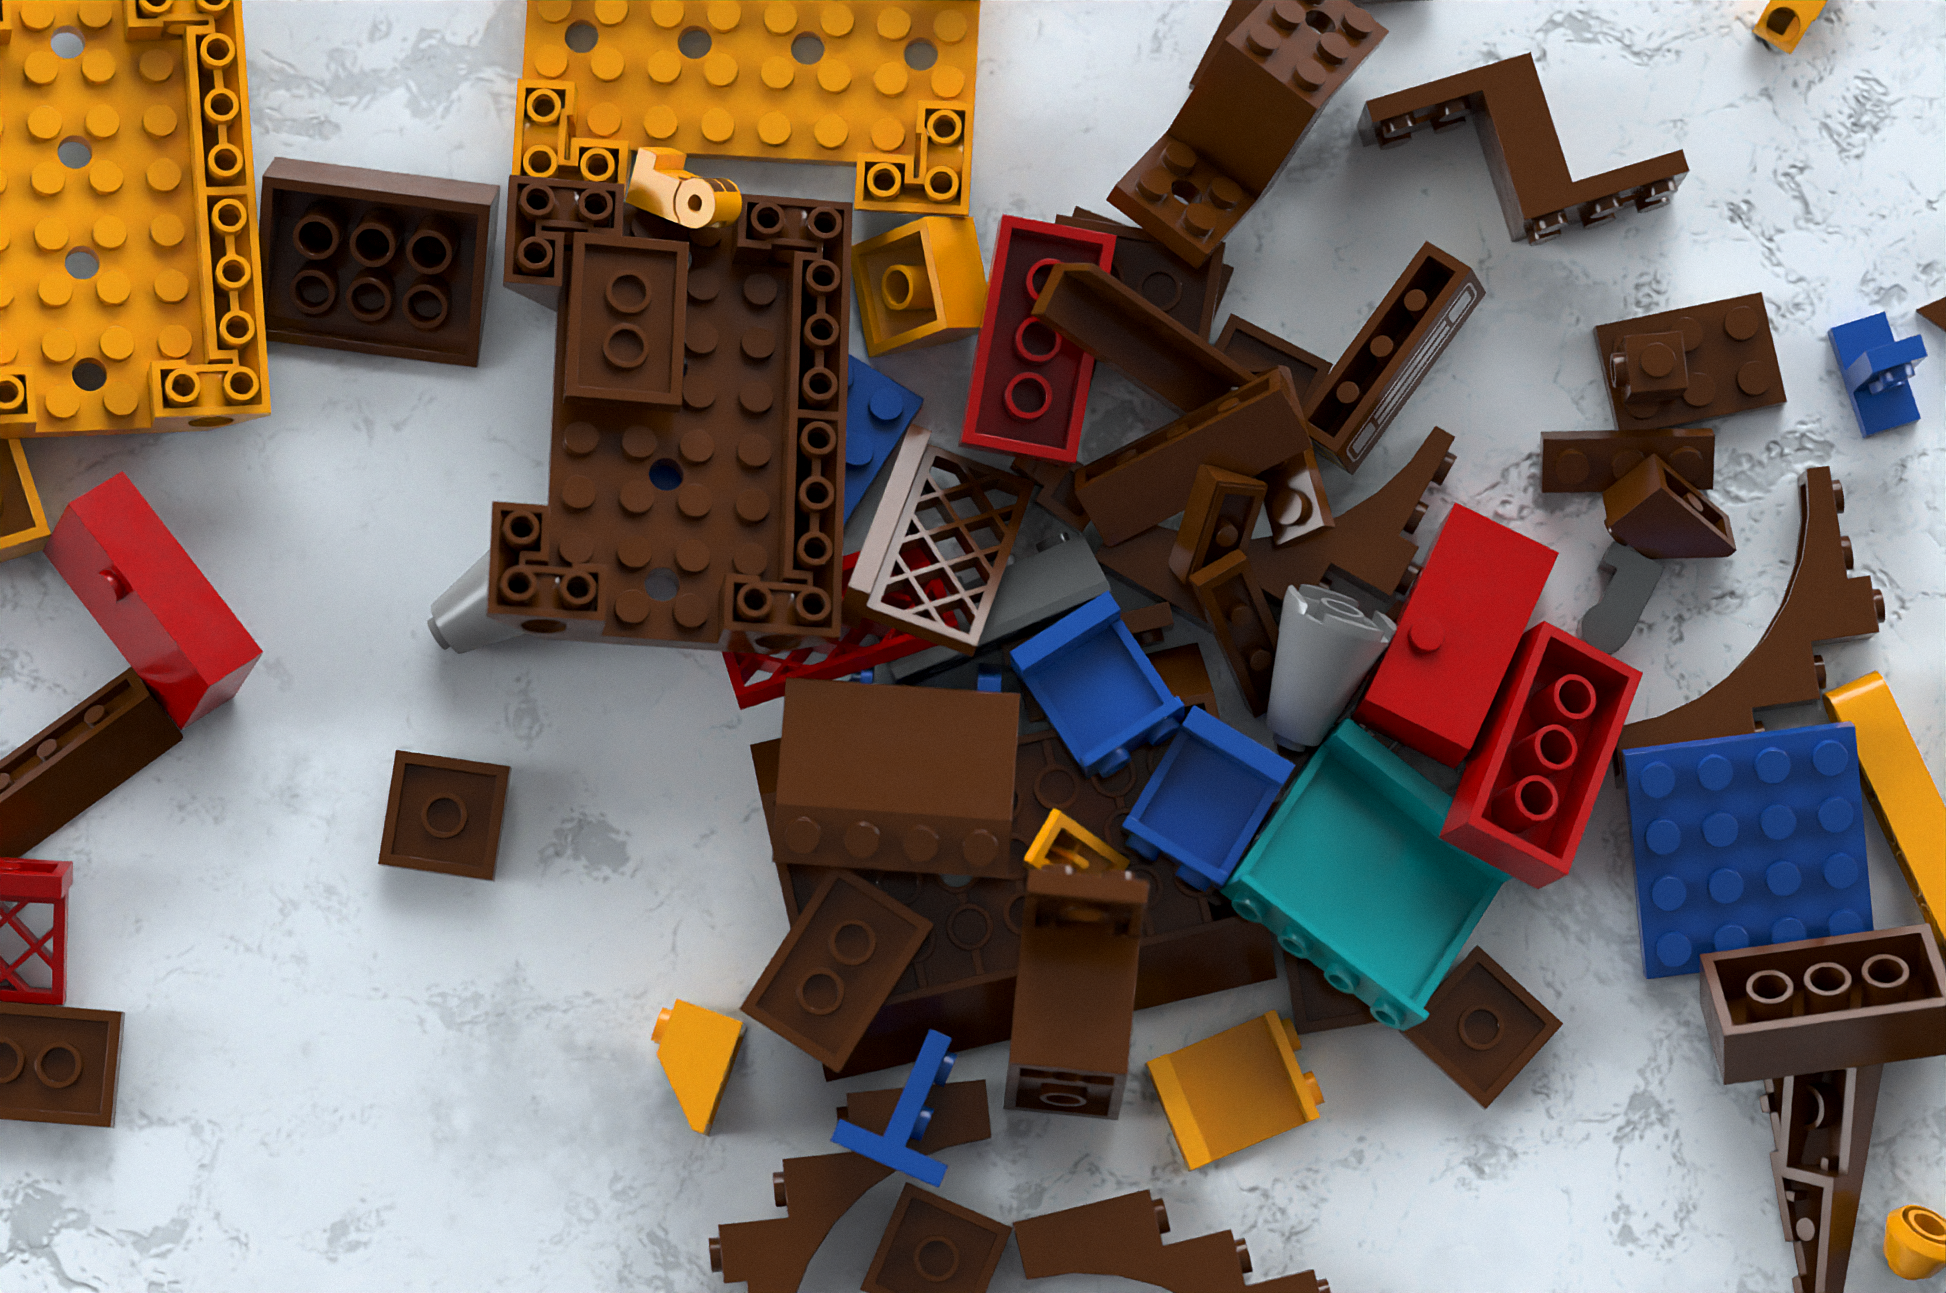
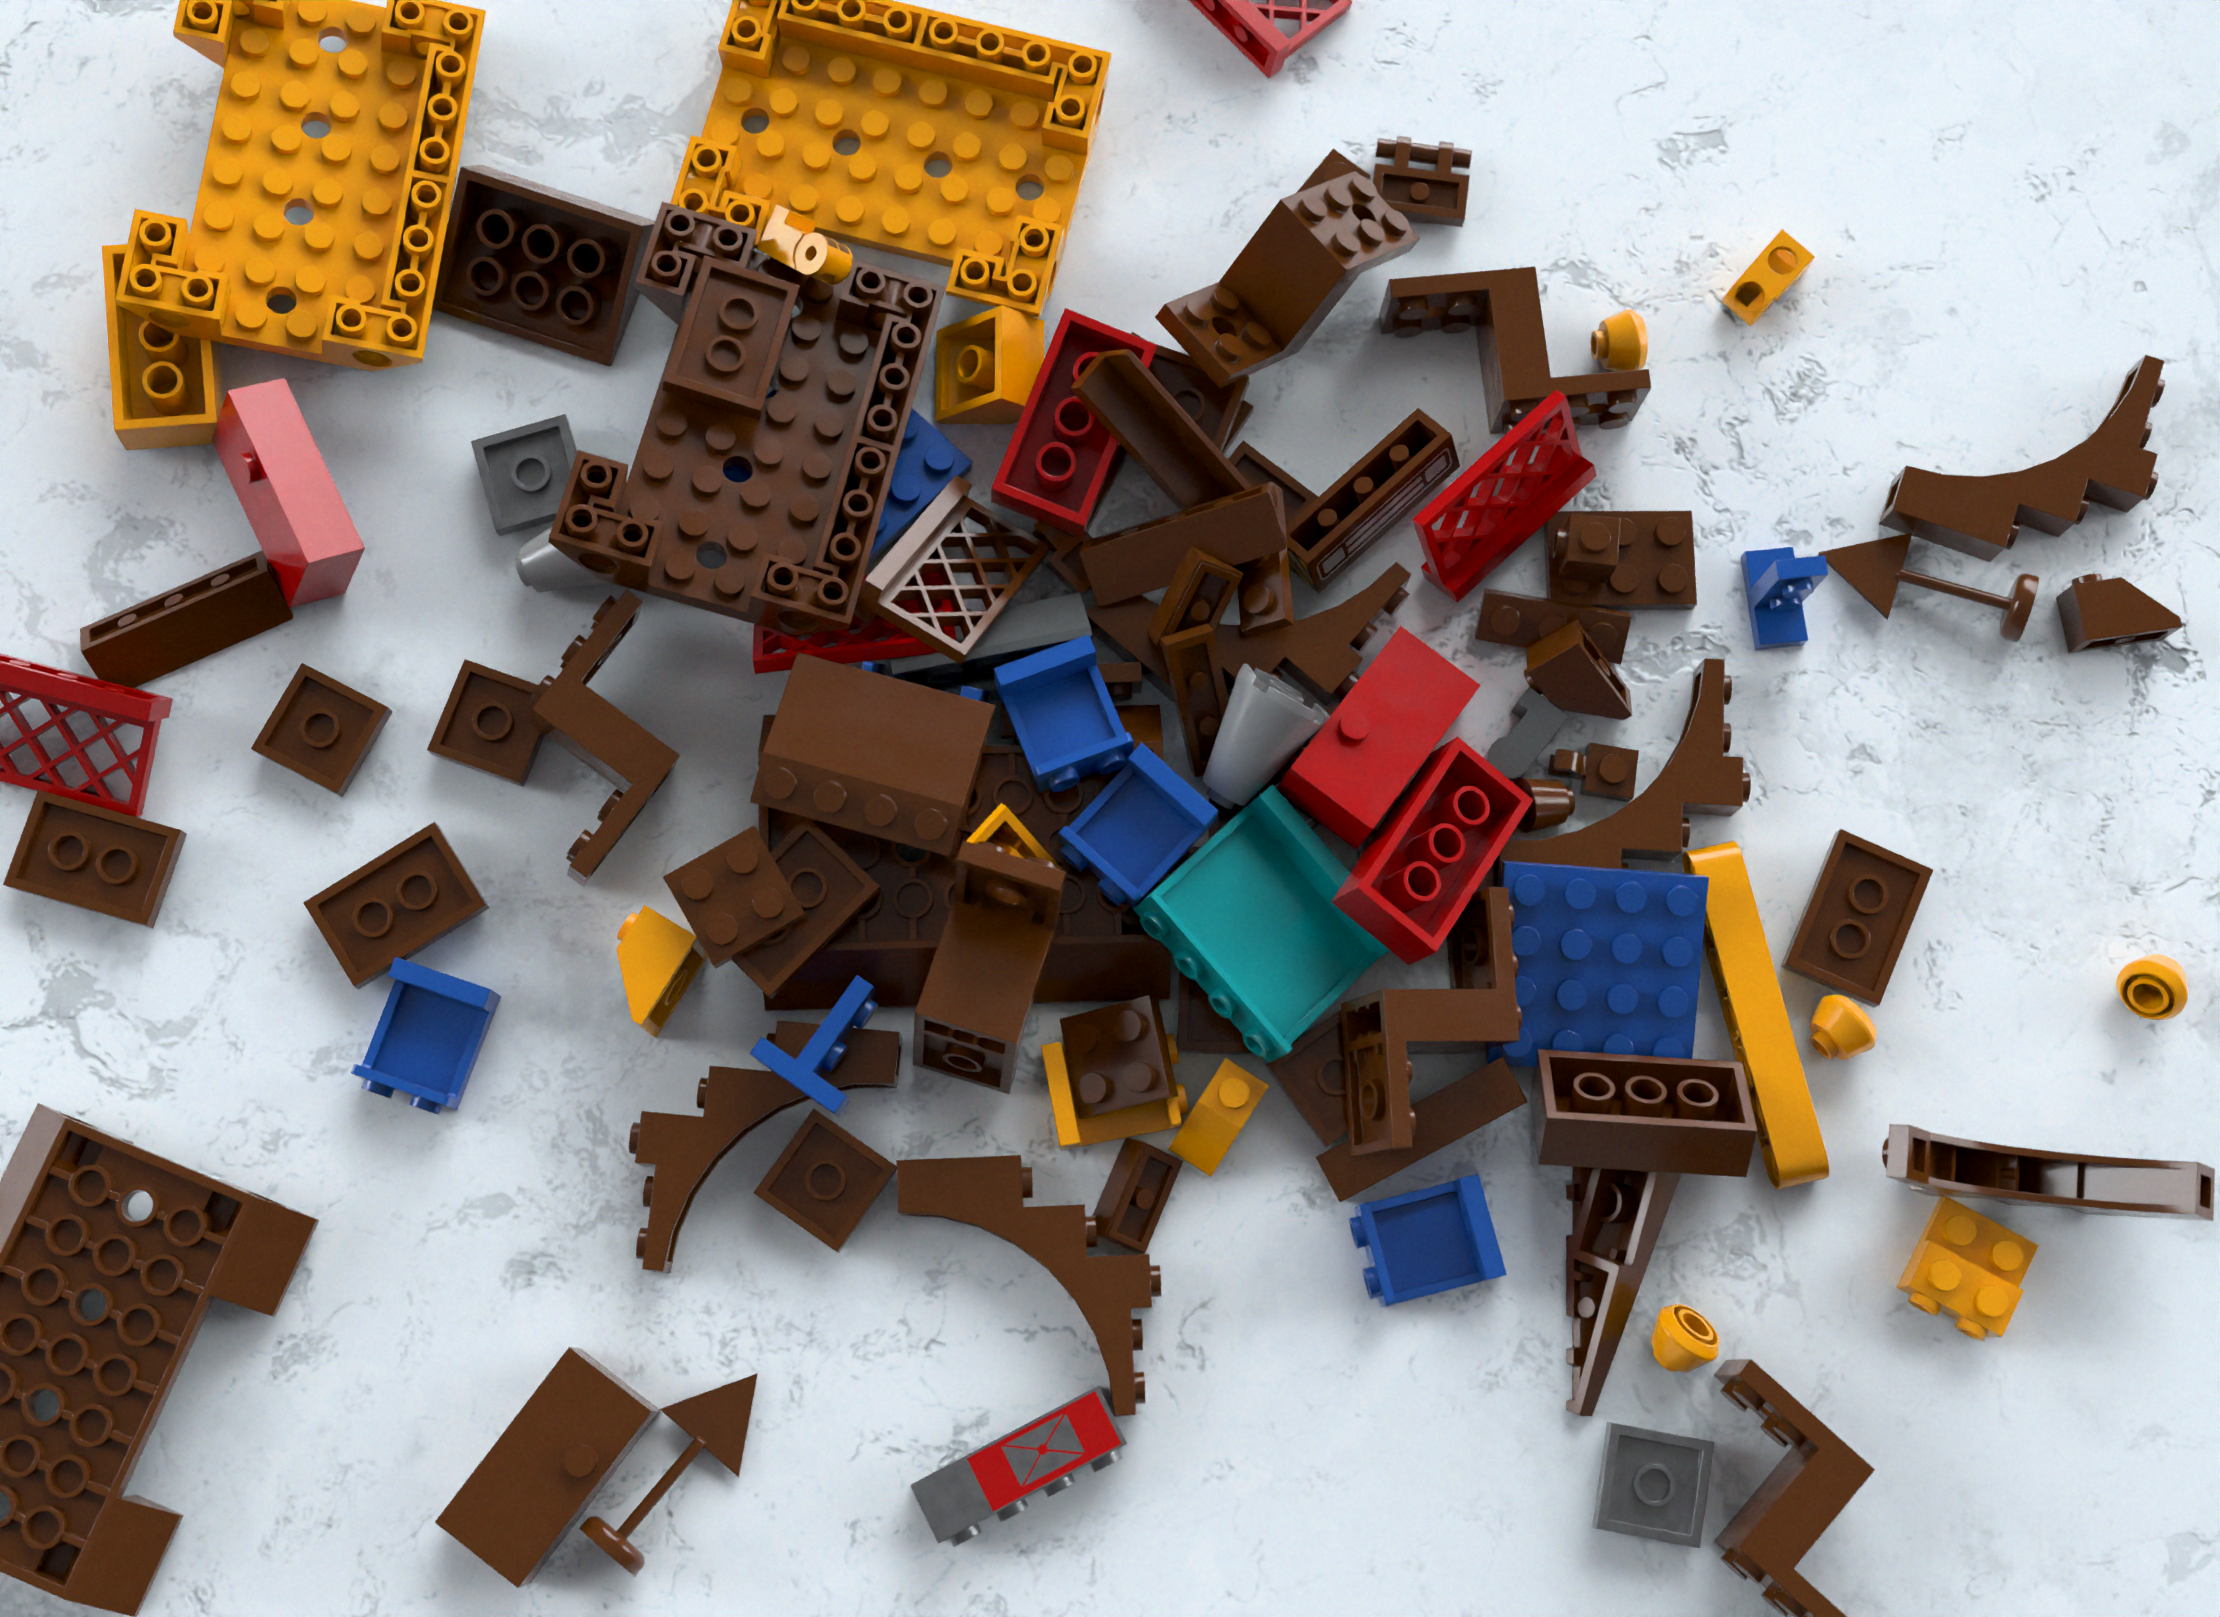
camera: 10 degrees right, 5 degrees down
none -> reddish brown plate [251,663,393,798]
none -> reddish brown plate [303,822,490,989]
none -> blue panel [351,957,501,1115]
none -> flat silver plate [471,414,578,536]
none -> reddish brown bracket [529,589,680,887]
none -> reddish brown plate [663,825,807,969]
none -> reddish brown plate [1059,995,1178,1119]
none -> reddish brown slope [1092,1138,1183,1254]
none -> light orange slope [1168,1058,1269,1177]
none -> reddish brown slope [1316,1057,1528,1202]
none -> reddish brown bracket [1341,887,1522,1157]
none -> blue panel [1349,1173,1507,1308]
none -> red fence [1412,390,1597,603]
none -> reddish brown hat [1514,778,1575,834]
none -> reddish brown plate [1548,742,1639,802]
none -> light orange cone [1590,309,1648,372]

